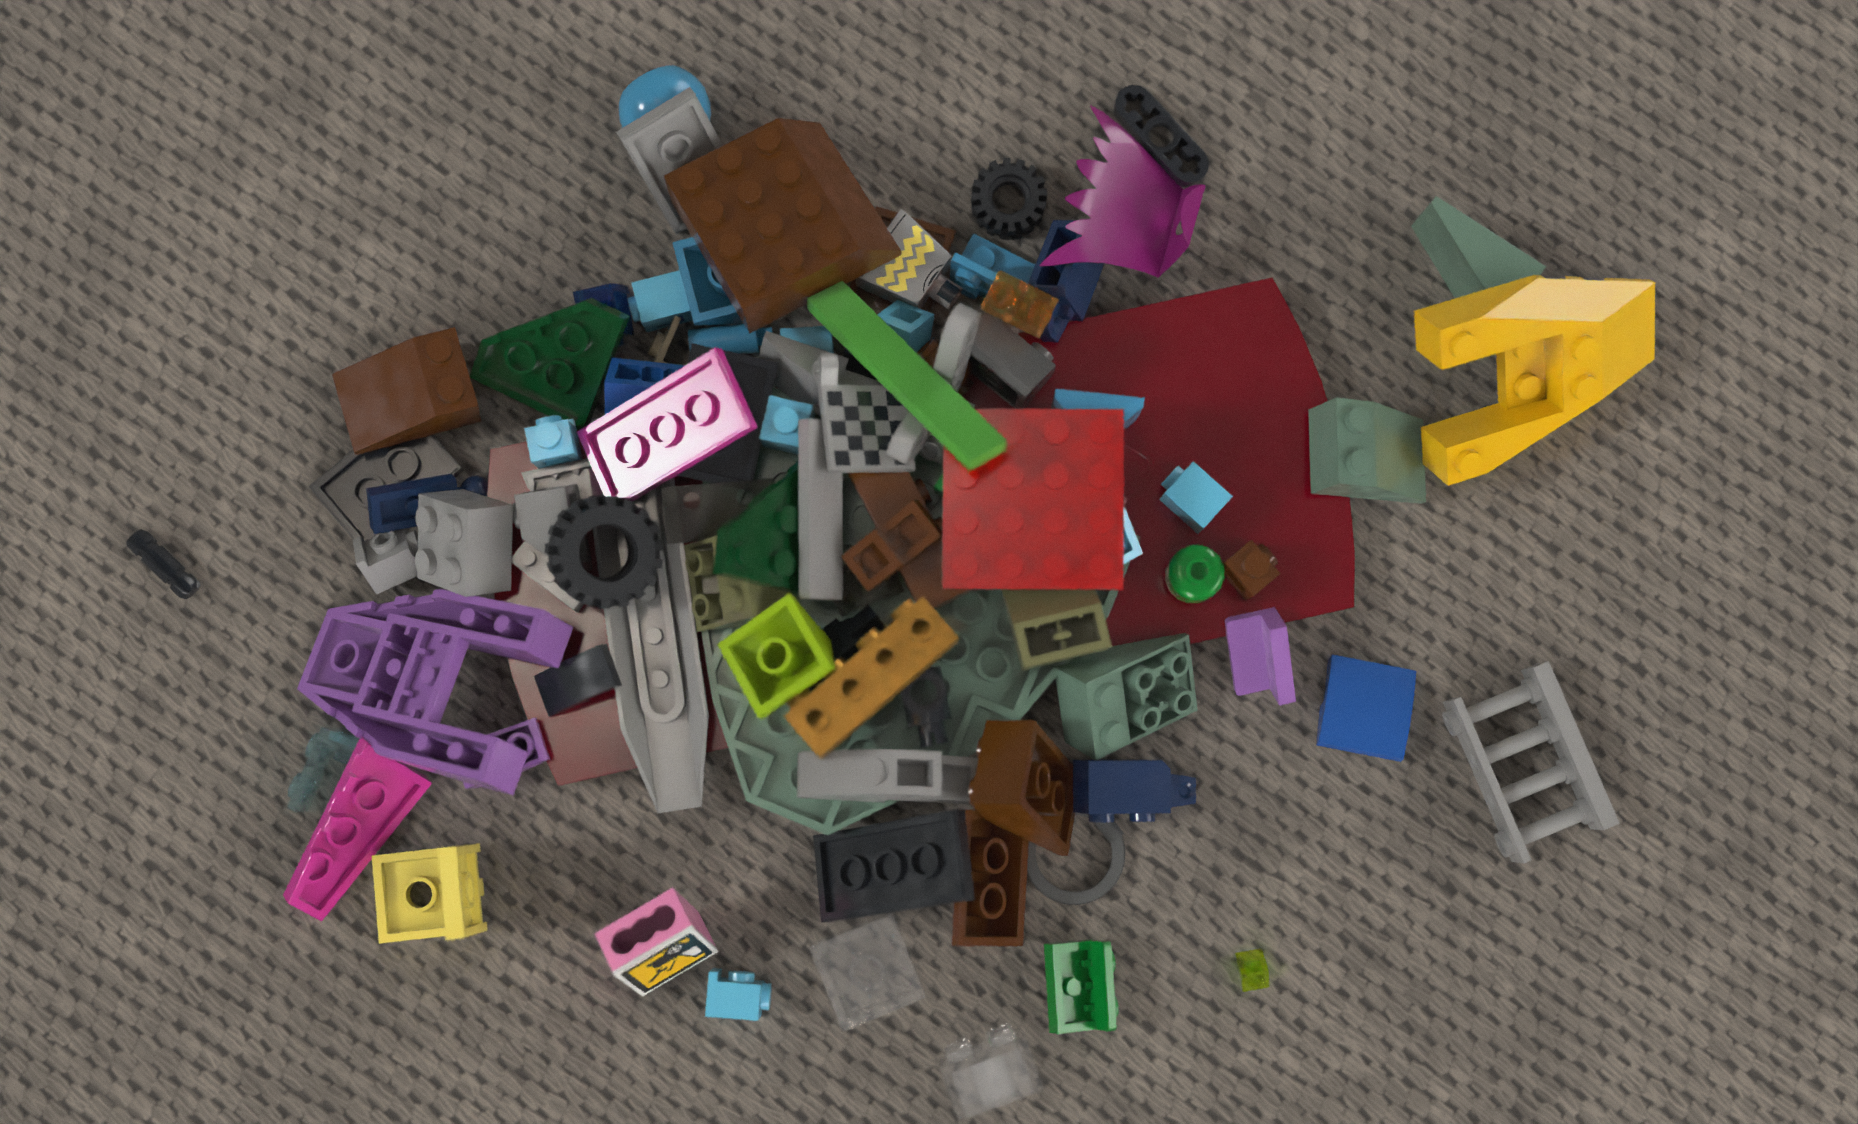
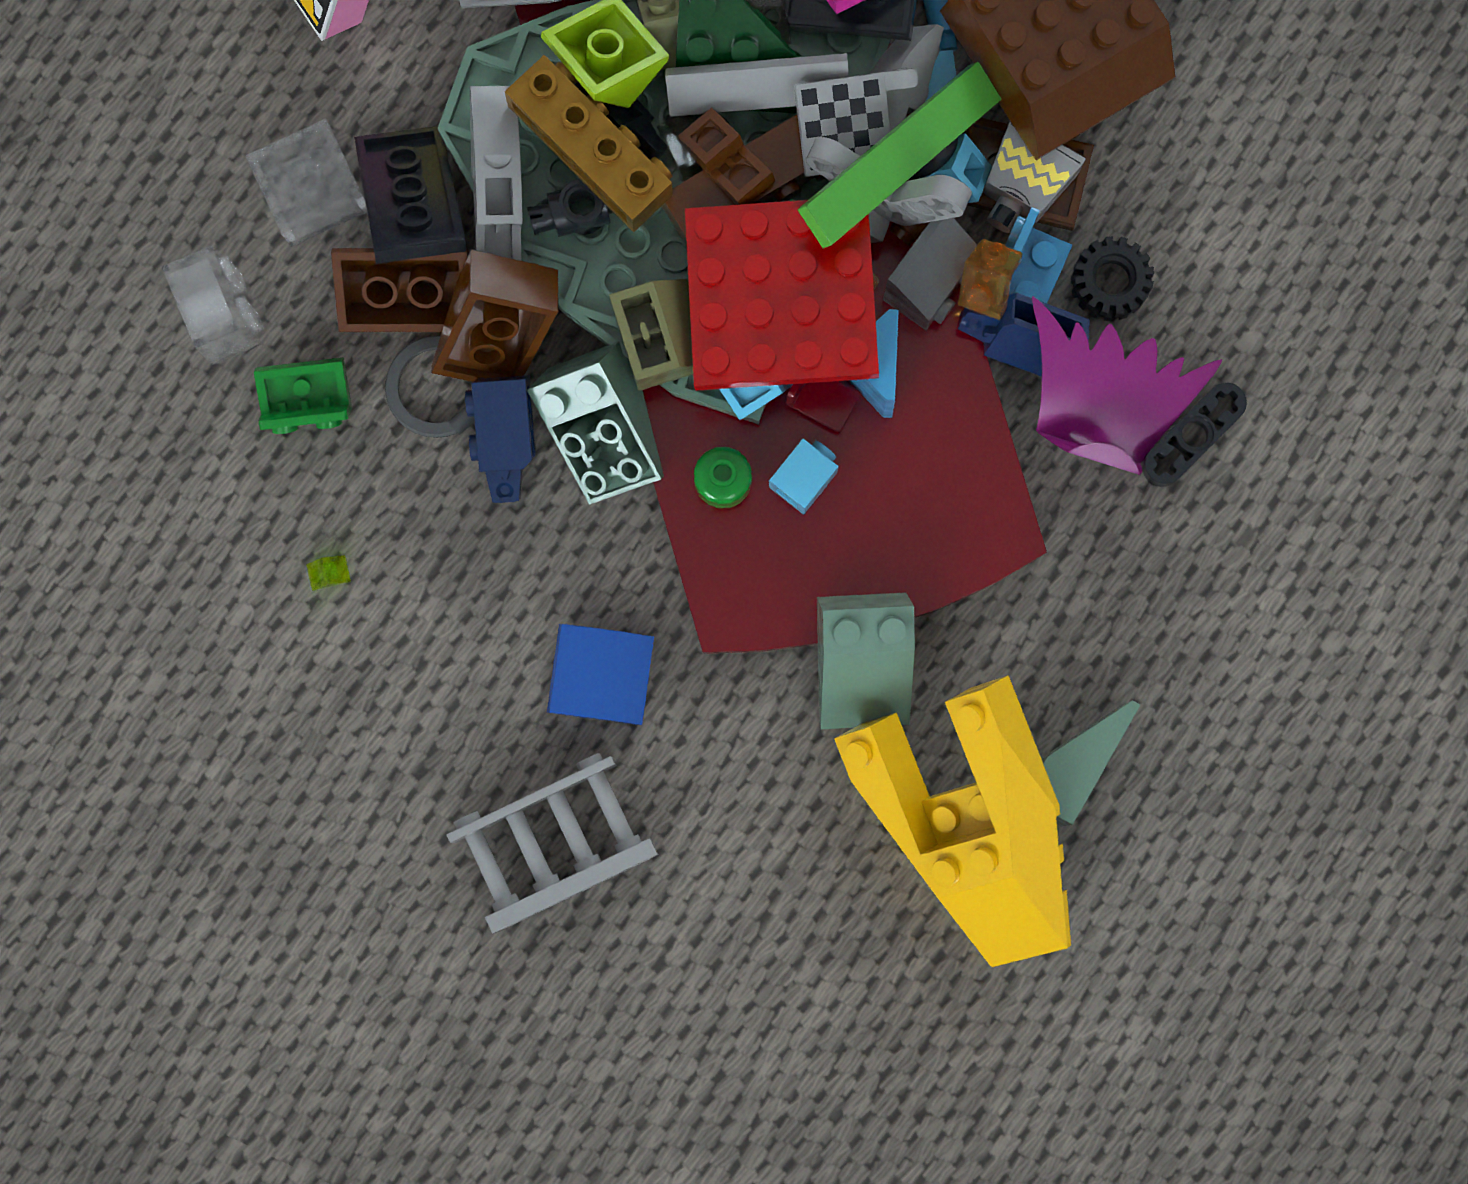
camera: 90 degrees right, 0 degrees up
medium azure brick [705,968,772,1021] -> none
medium azure brick [759,395,815,454] -> none
reddish brown brick [1223,540,1280,601] -> none
medium lavender panel [1225,607,1296,705] -> none

